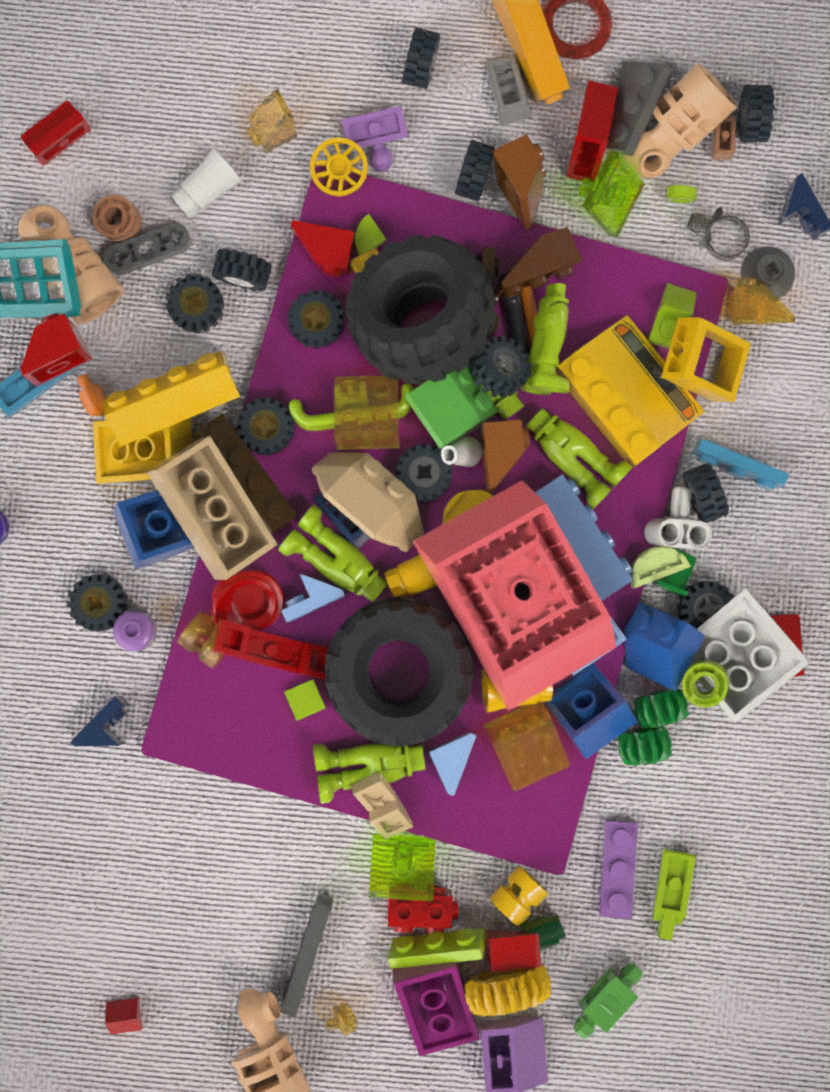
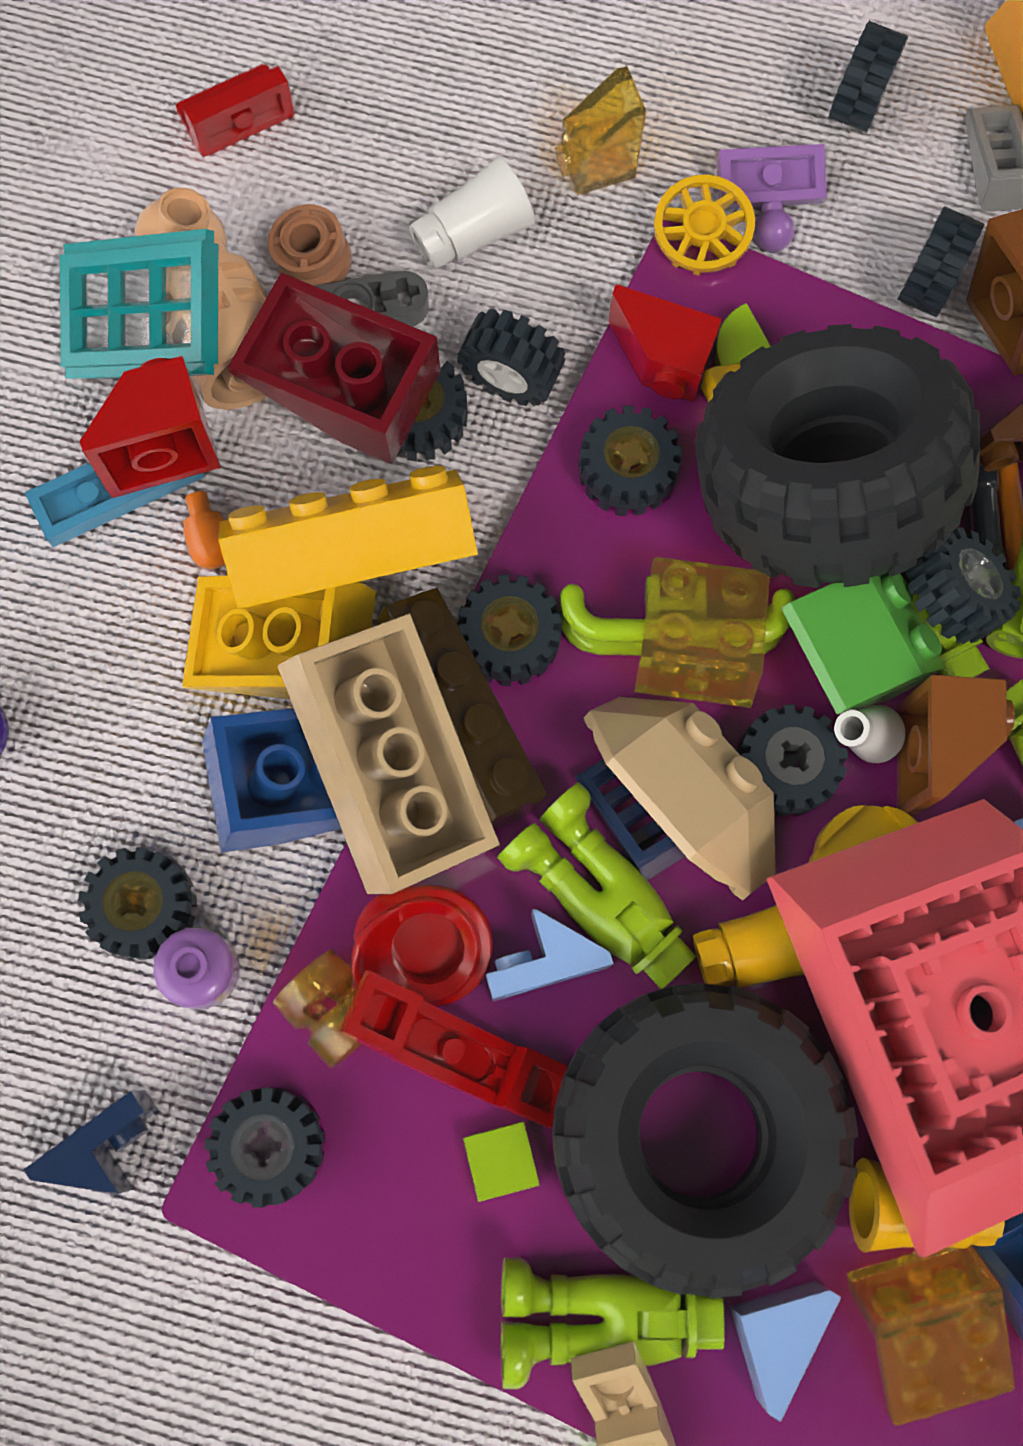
camera: 10 degrees right, 10 degrees down
none -> black wheel [204,1087,326,1208]
none -> dark red slope [228,272,441,464]

